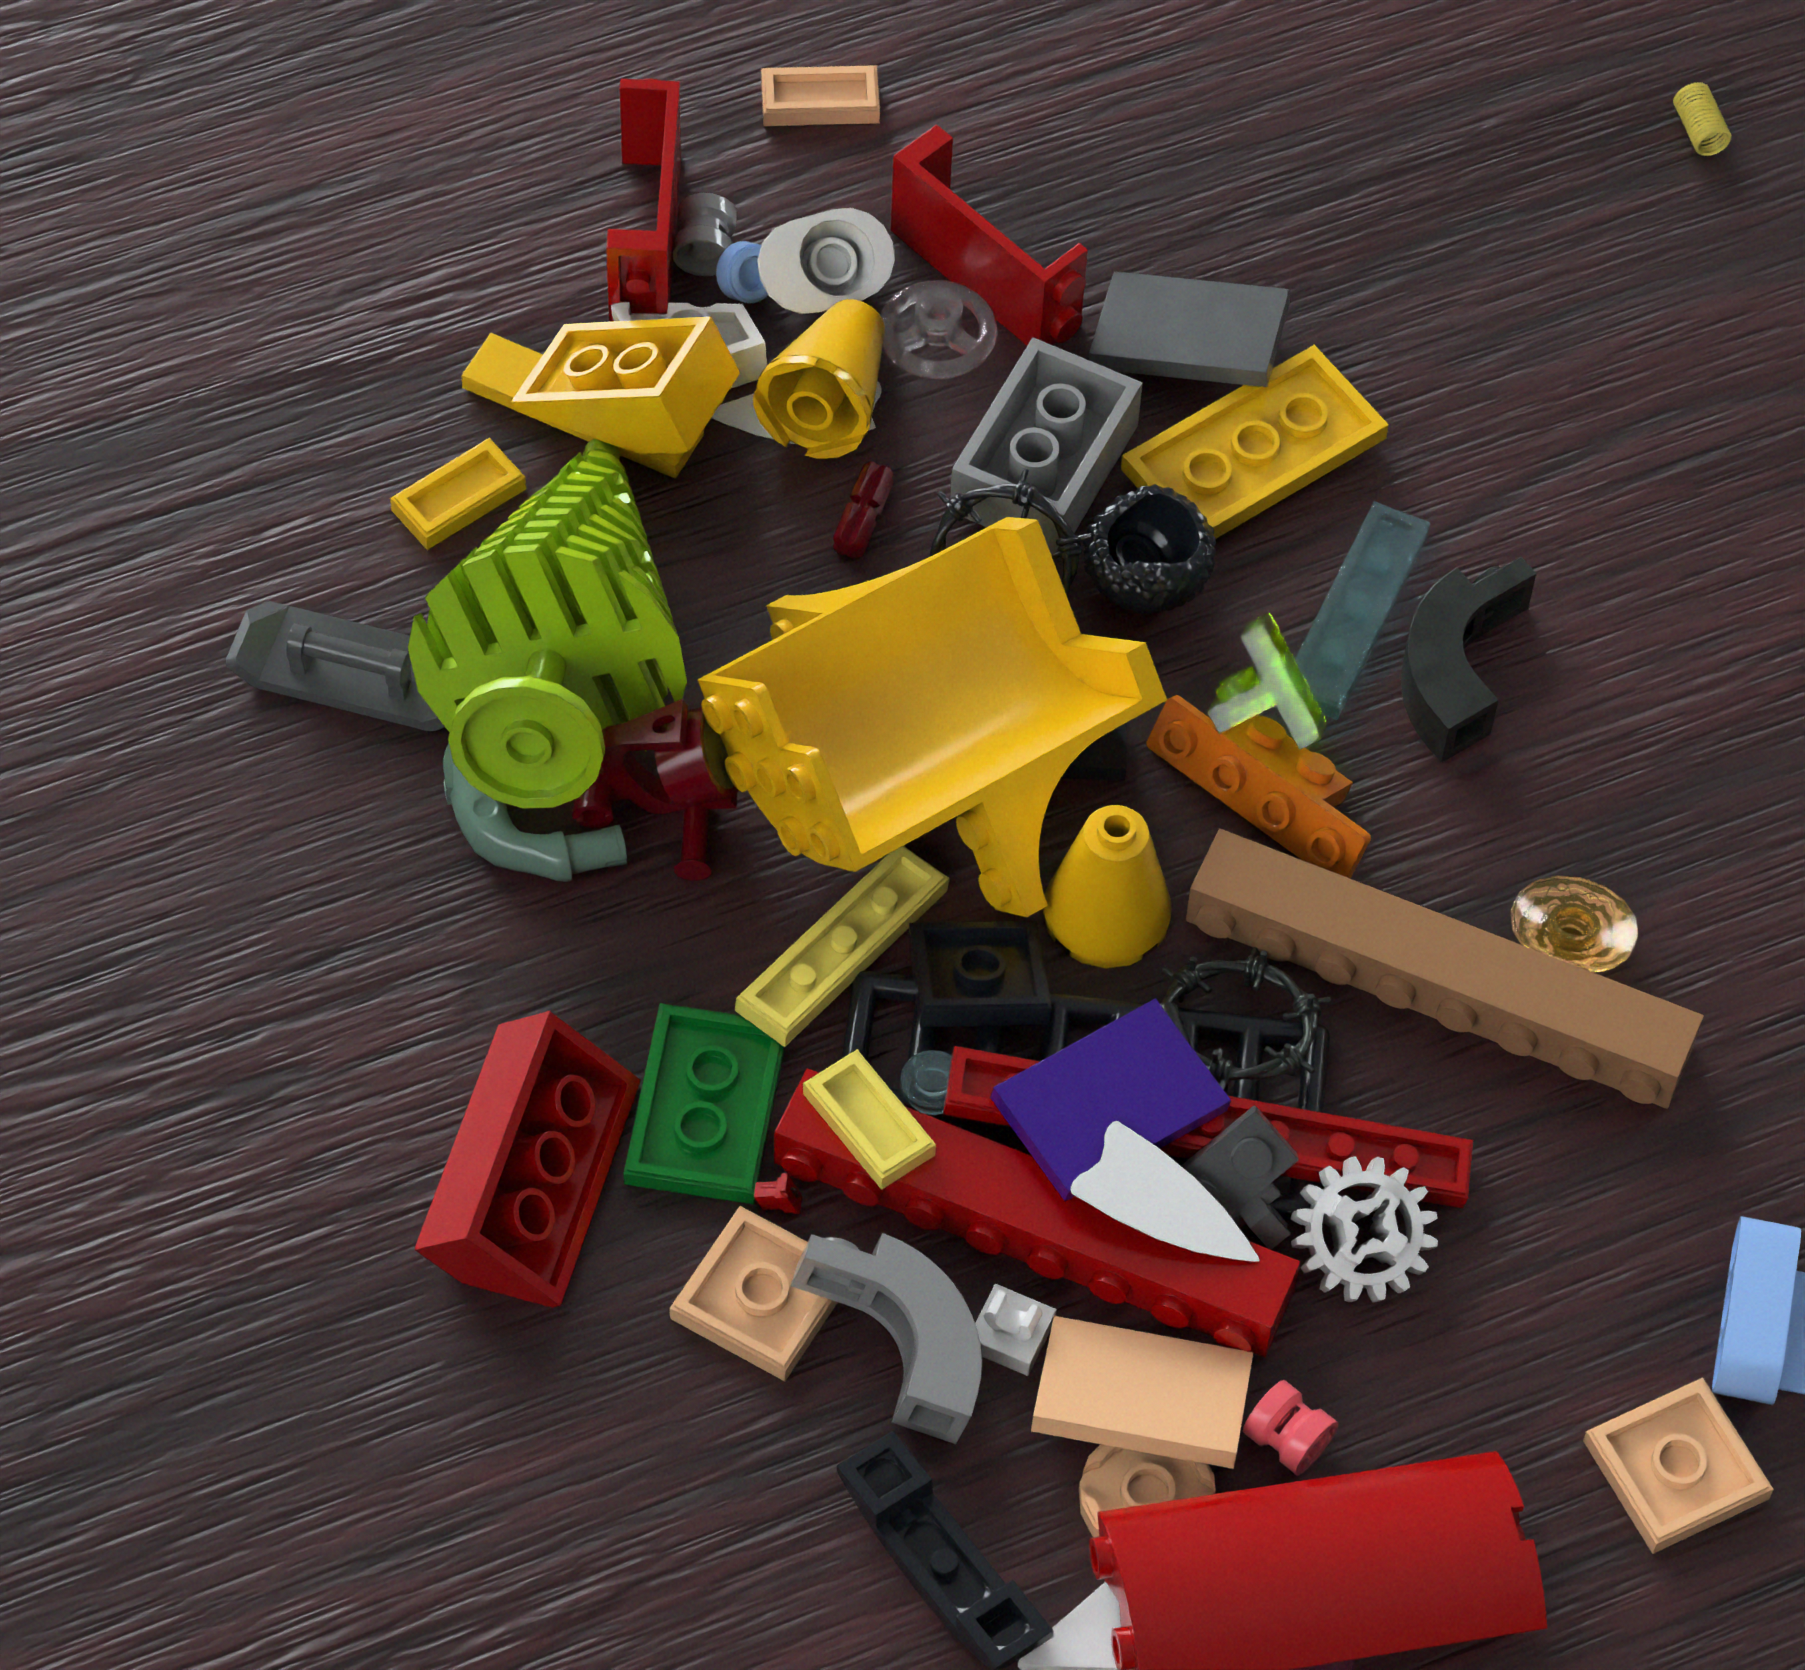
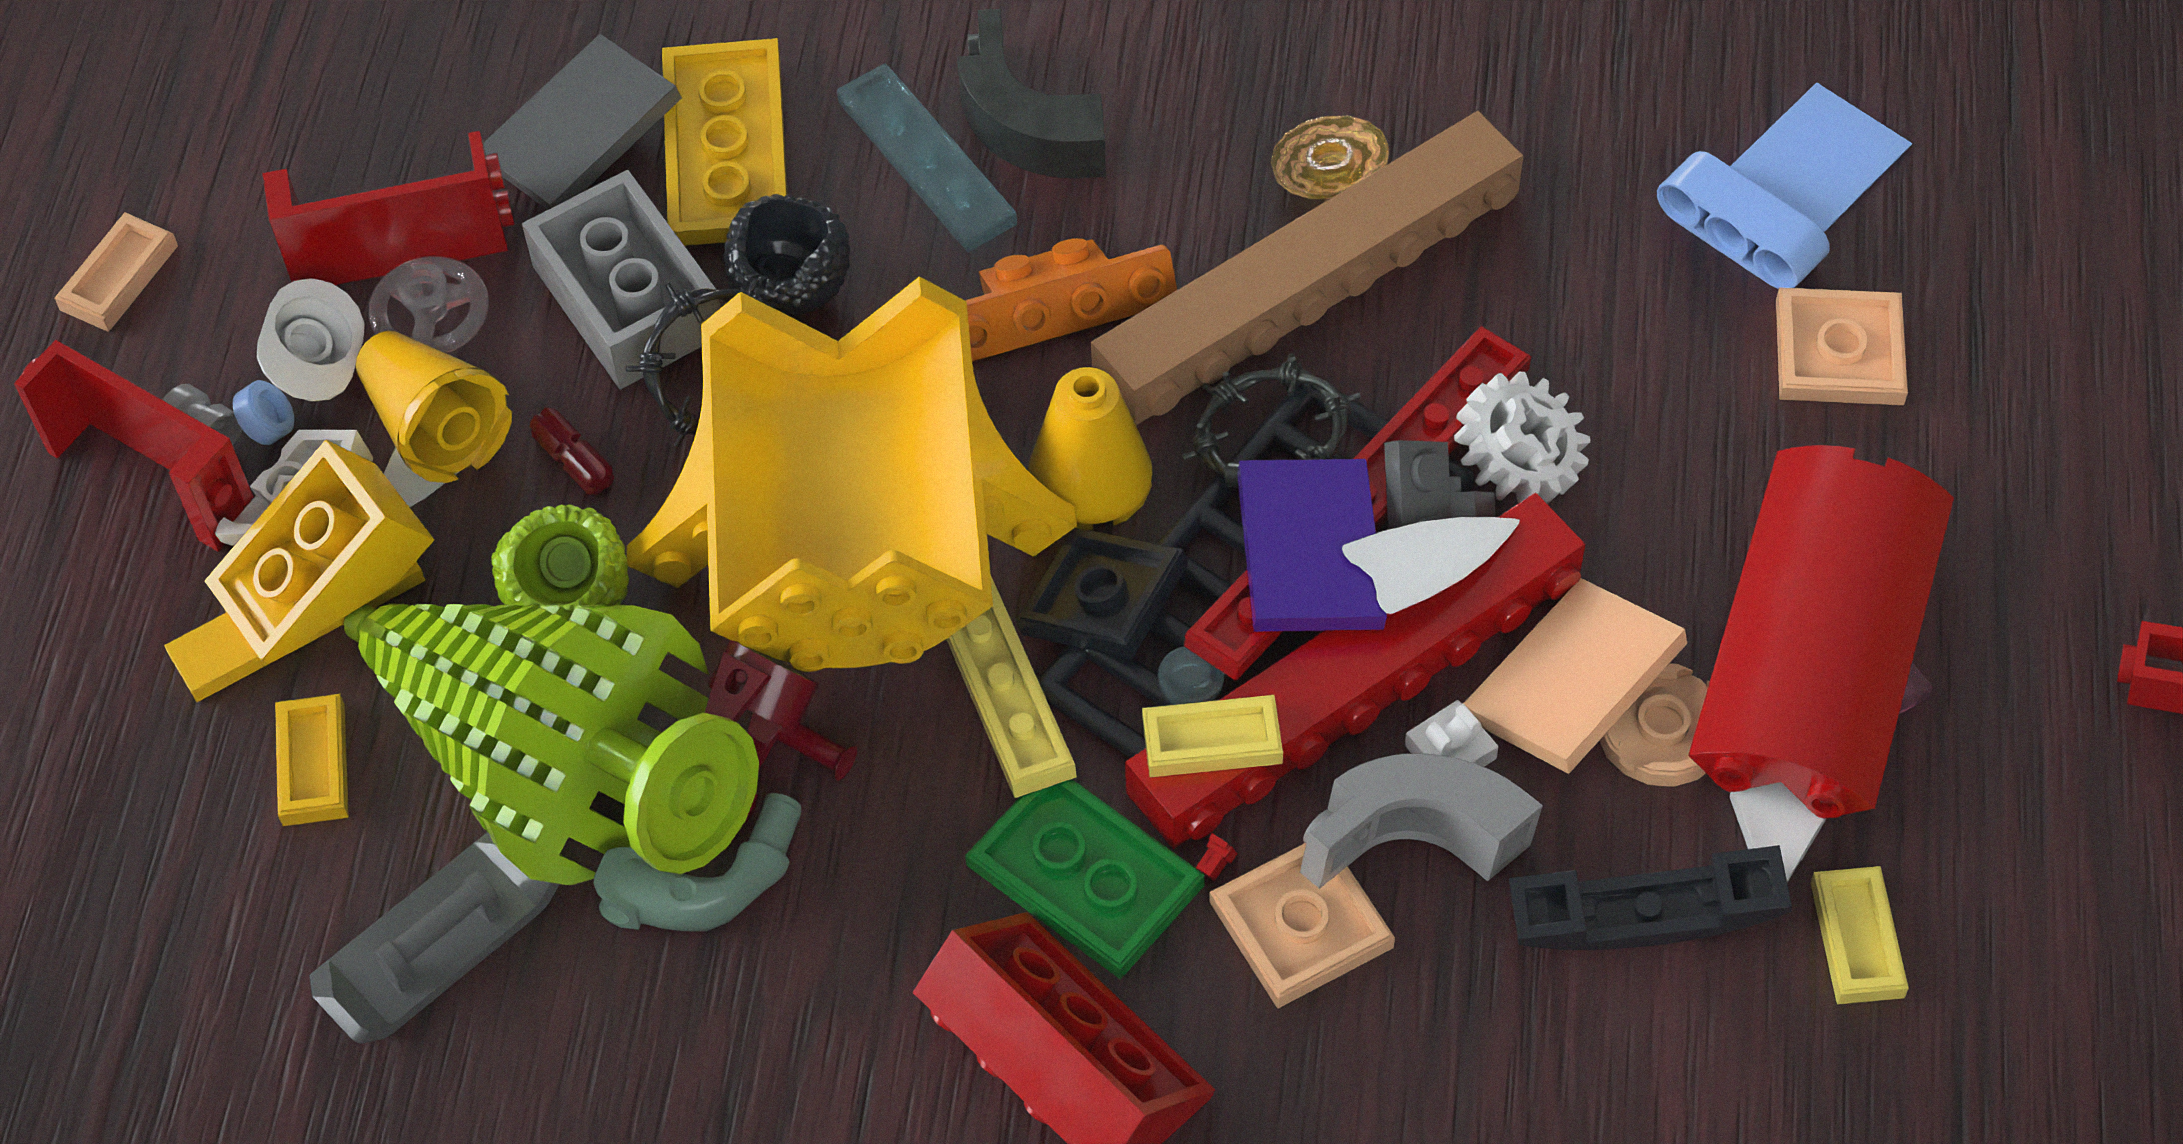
camera: 55 degrees left, 0 degrees up
clear neon green bracket [1207,612,1328,750] -> none
coral wheel [1243,1380,1339,1476] -> none
none -> lime hair [491,504,629,612]

